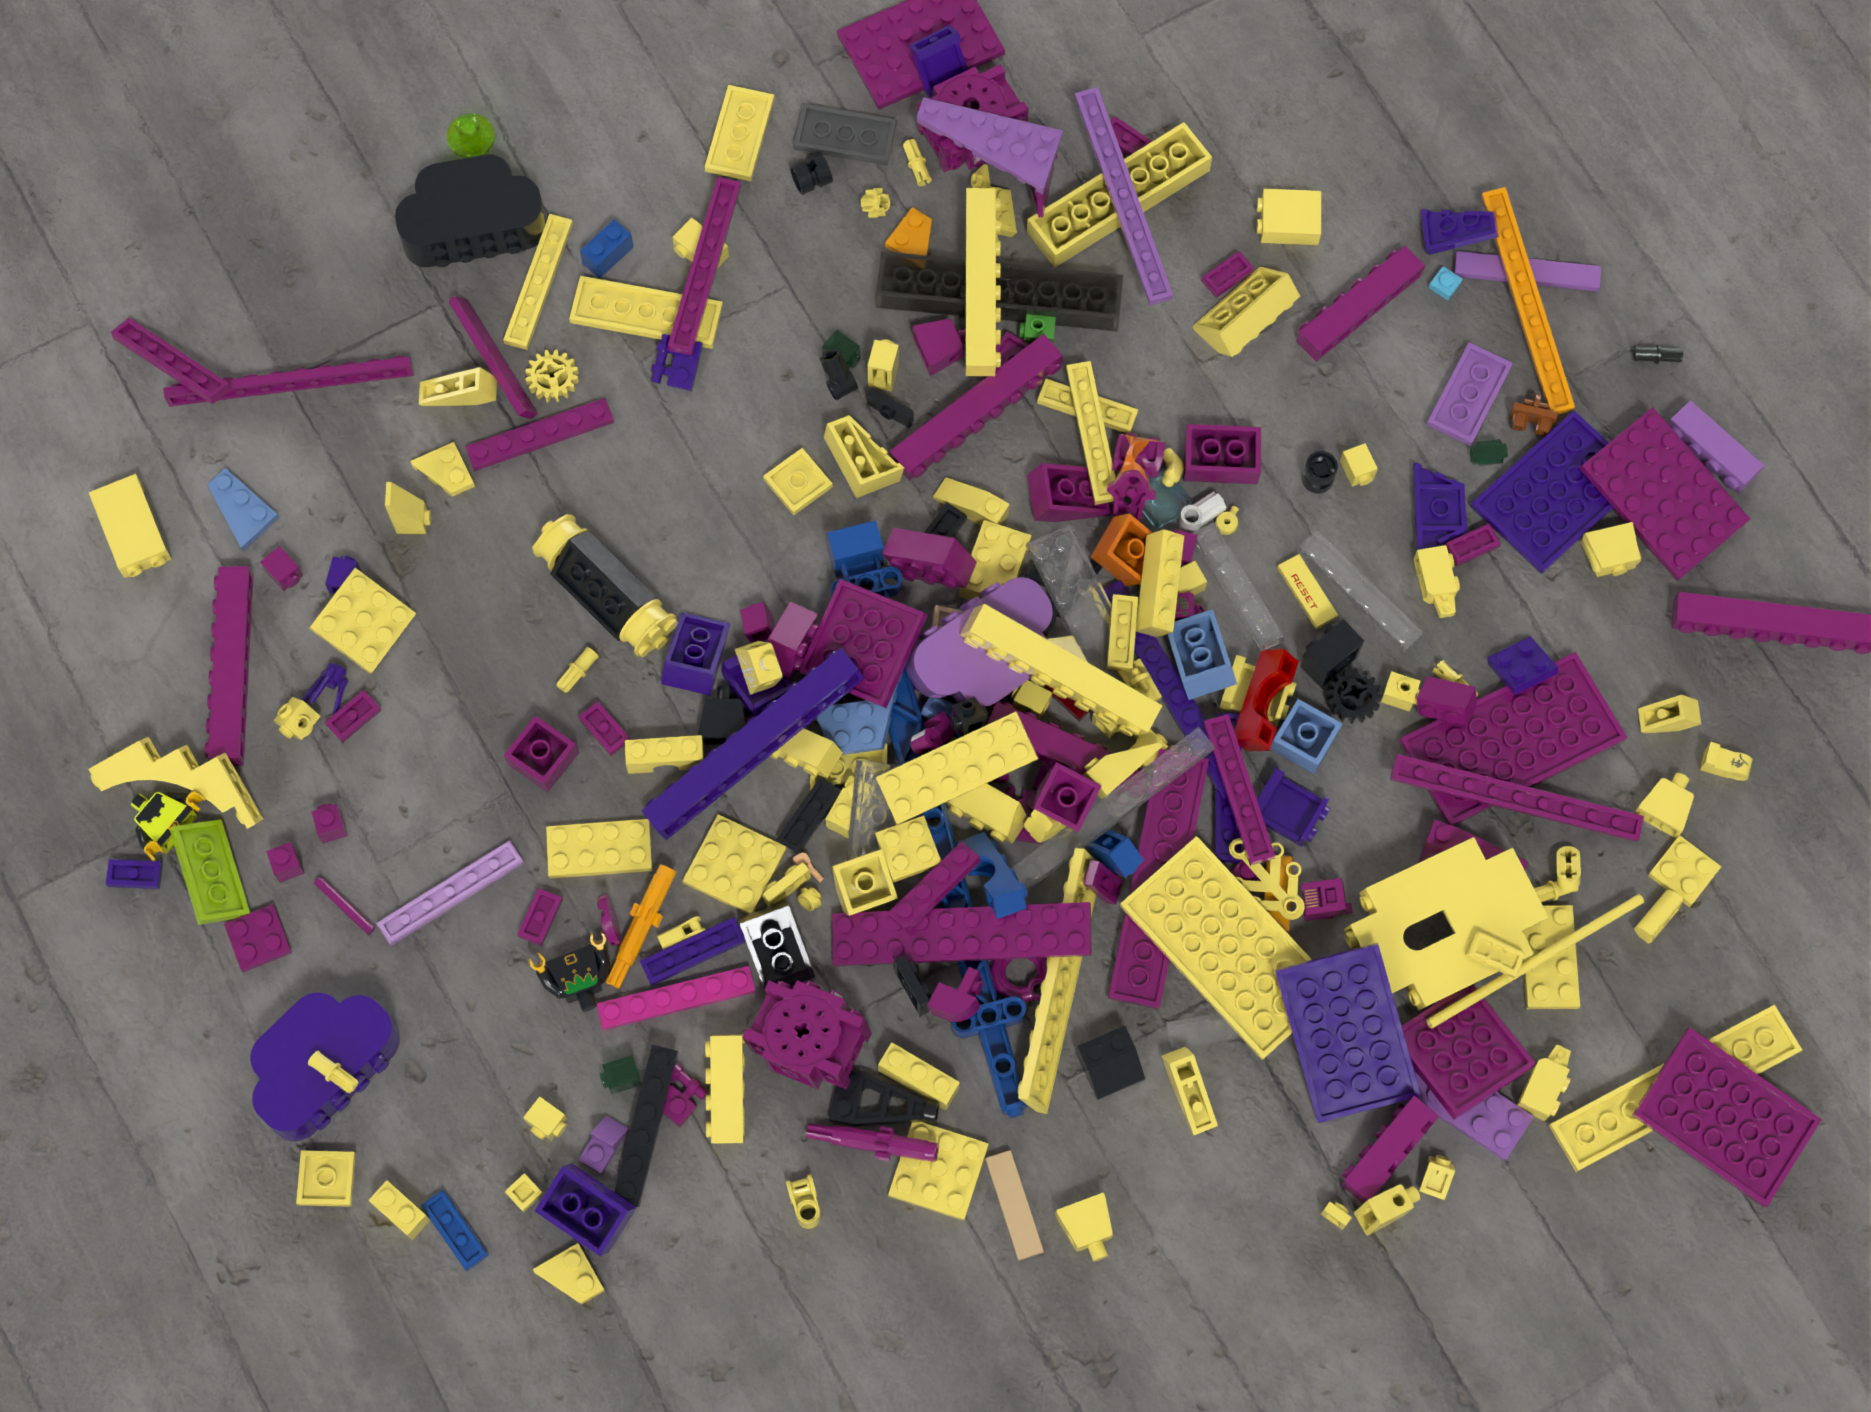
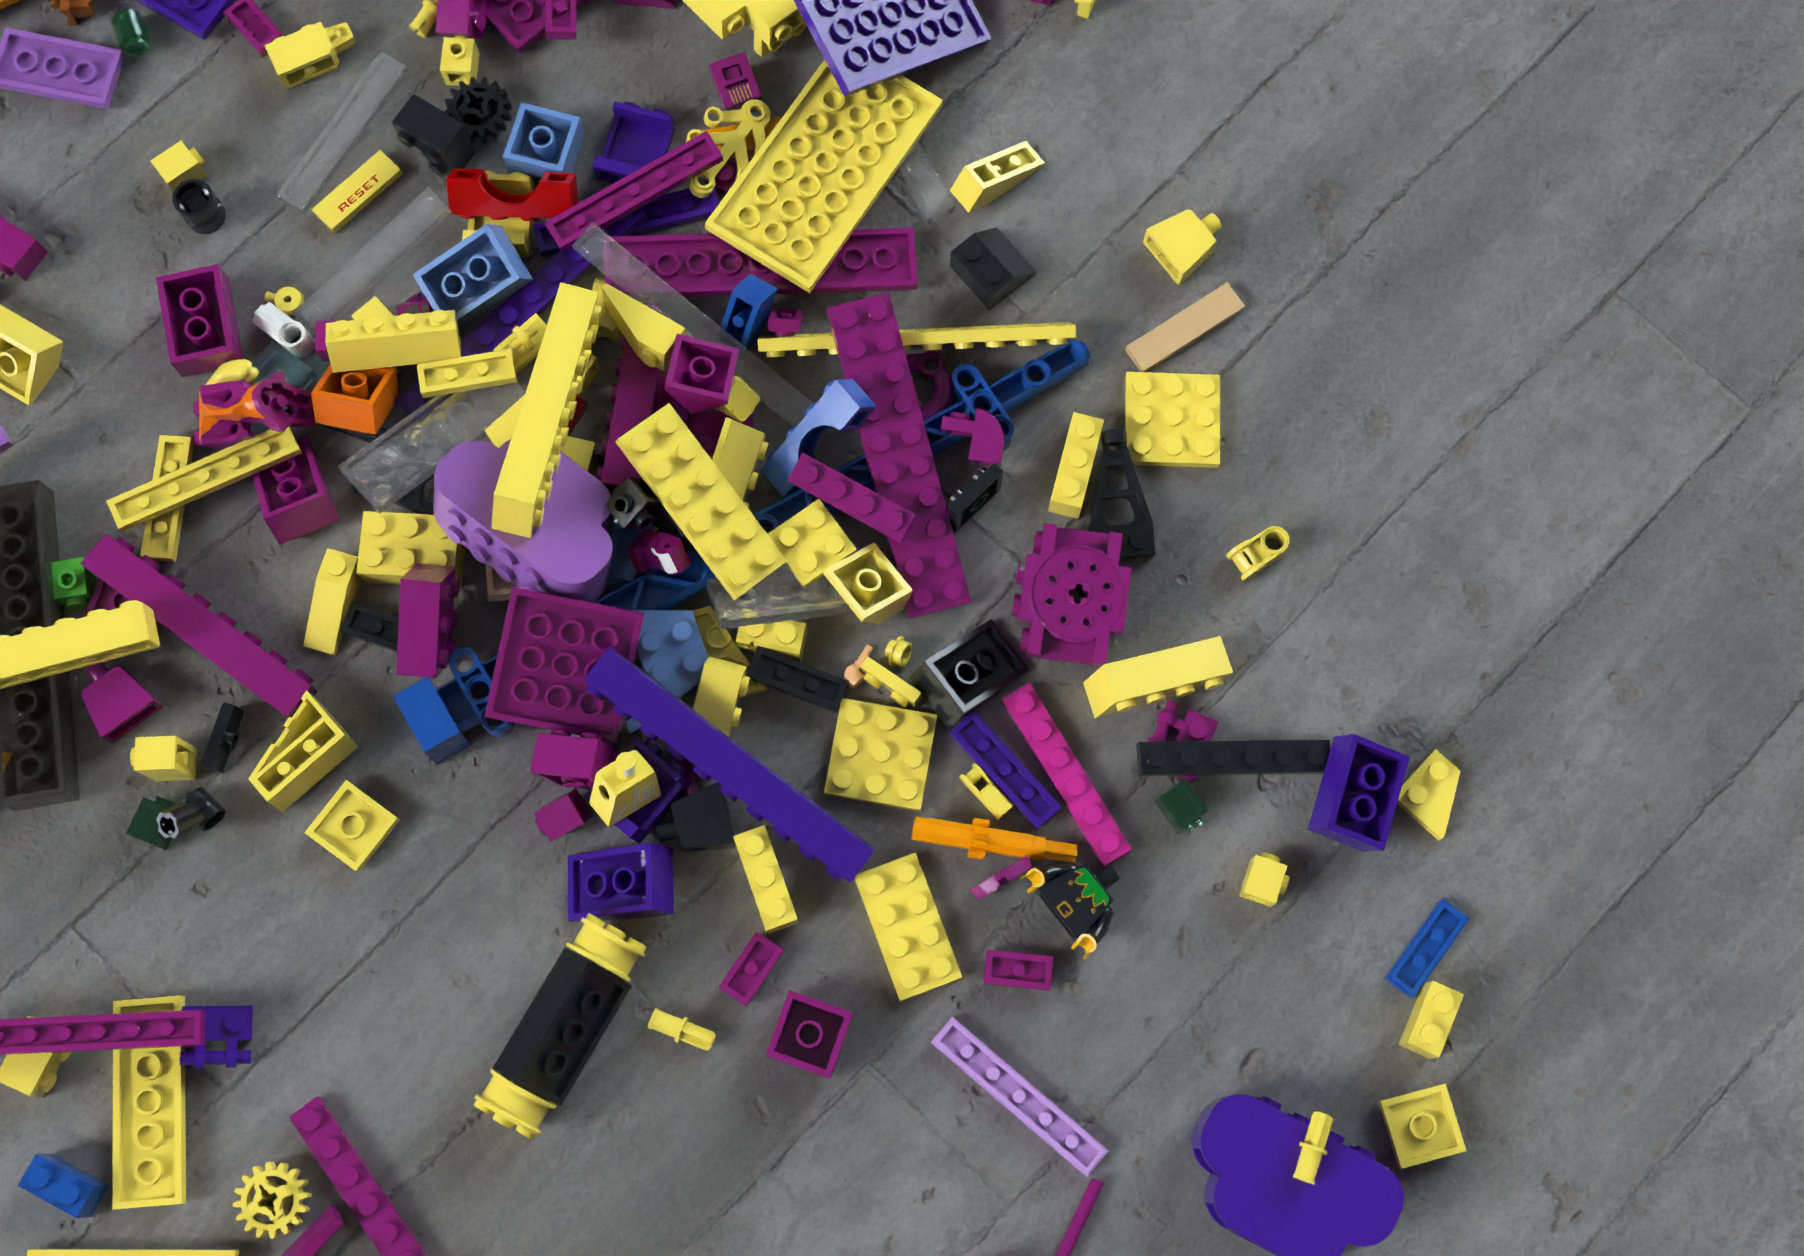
camera: 105 degrees left, 5 degrees up
light yellow plate [505,1173,543,1212] -> none
medium lavender slope [578,1116,629,1175] -> none
magenta piece [806,1123,939,1162] -> none
dark purple wing [1413,463,1467,551] -> none

